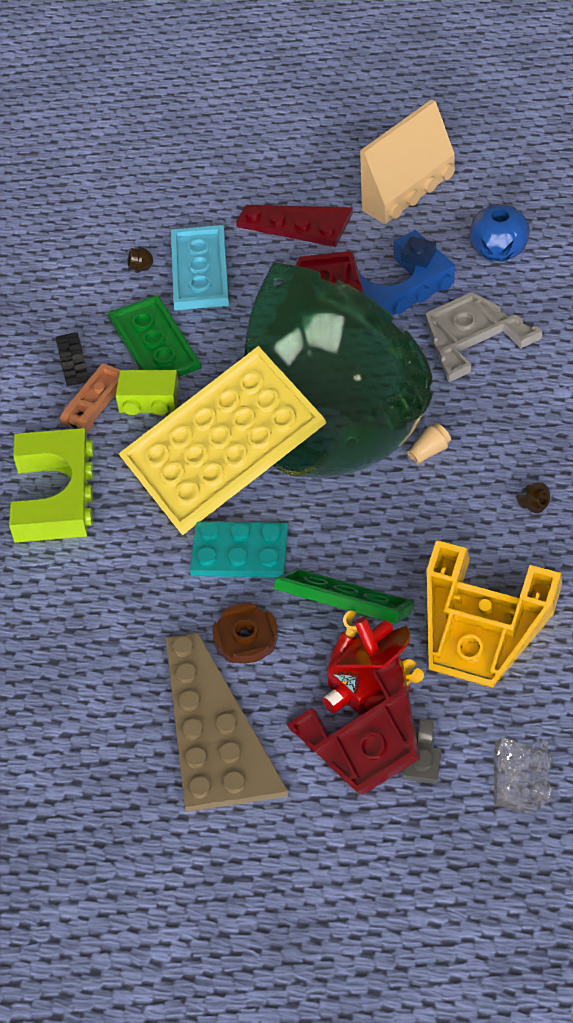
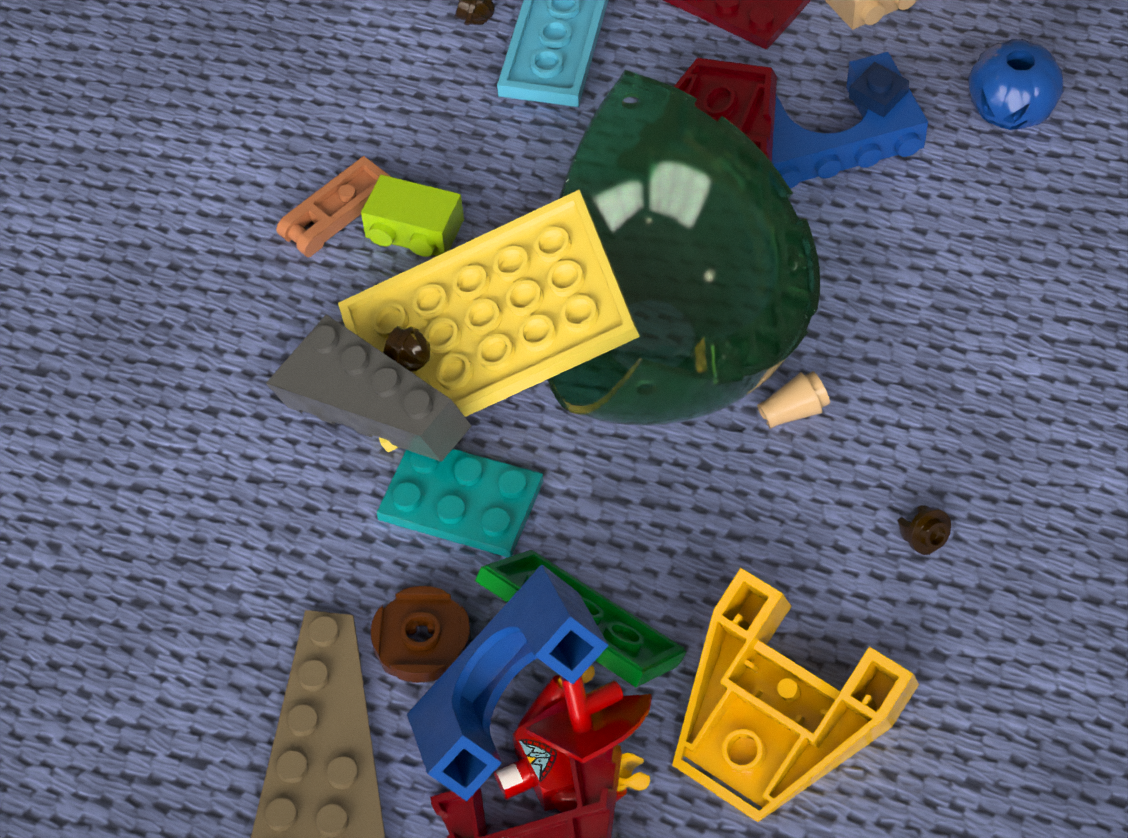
camera: 15 degrees right, 5 degrees up
lime arch [9,428,94,543] -> none
black tyre [55,332,89,387] -> none
green tile [108,295,202,377] -> none
light grey wing [425,292,542,382] -> none
none -> dark grey wedge [266,314,471,462]
none -> dark brown plate [383,326,431,372]
none -> blue arch [407,564,609,801]

